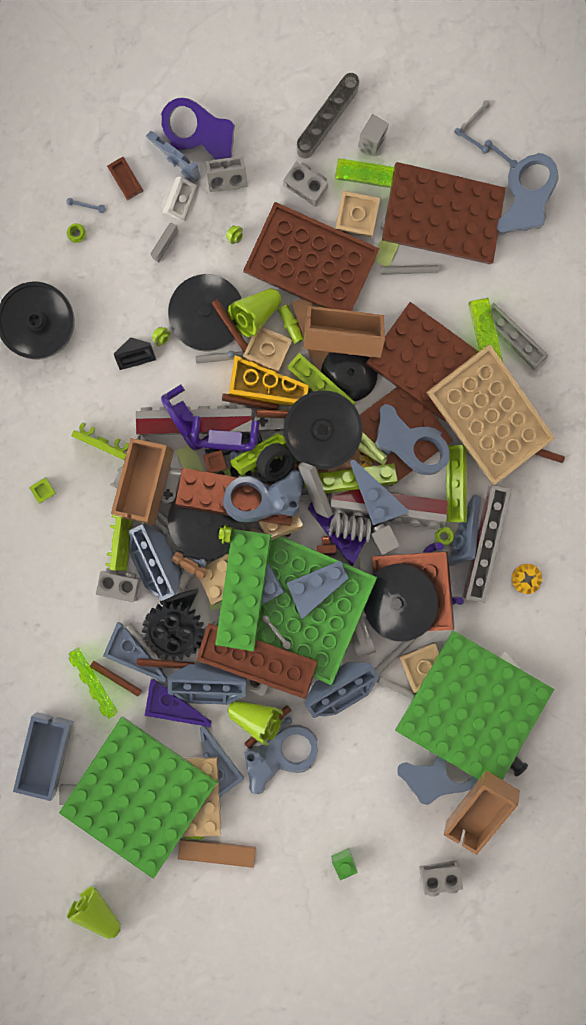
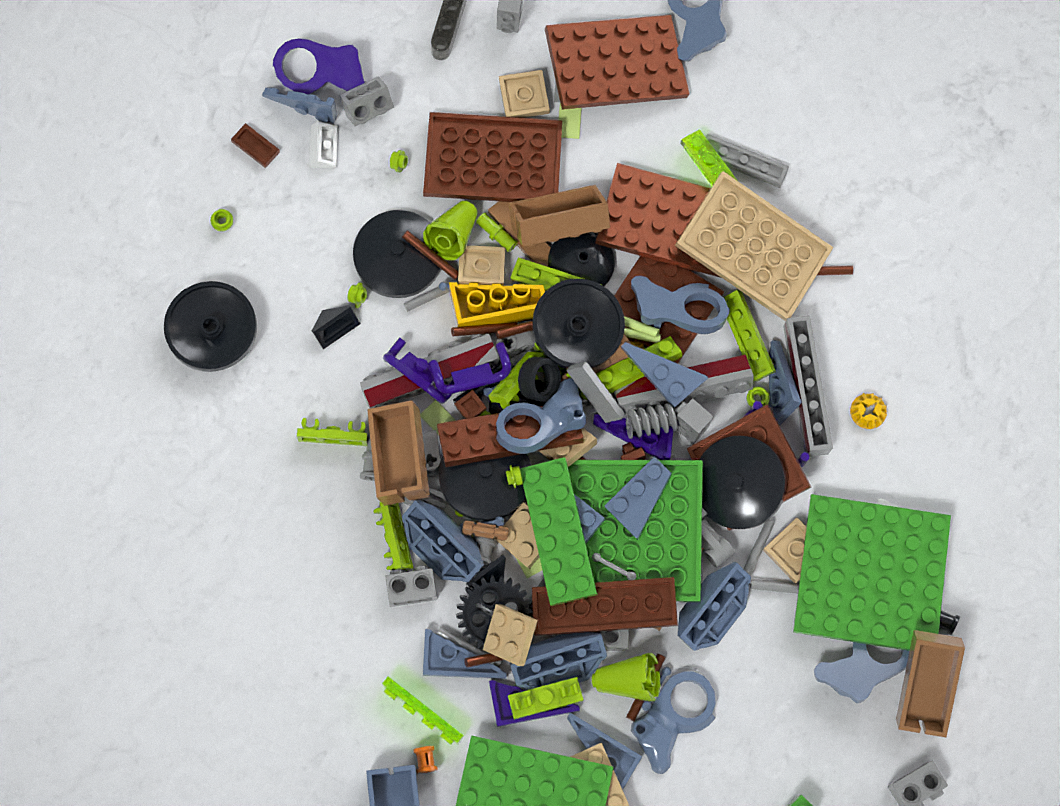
camera: 30 degrees left, 15 degrees down
lime plate [29,477,57,504] -> none
sand blue hinge [66,198,106,213] -> none
copper piece [90,661,142,697] -> none
light grey tile [150,222,179,263] -> none
light grey brick [283,161,328,207] -> none
clear neon green plate [335,158,394,188] -> none
light grey bar [381,265,439,275] -> none
none -> orange bush [413,746,438,774]
none -> tan plate [483,604,537,666]
none -> lime plate [508,677,584,720]

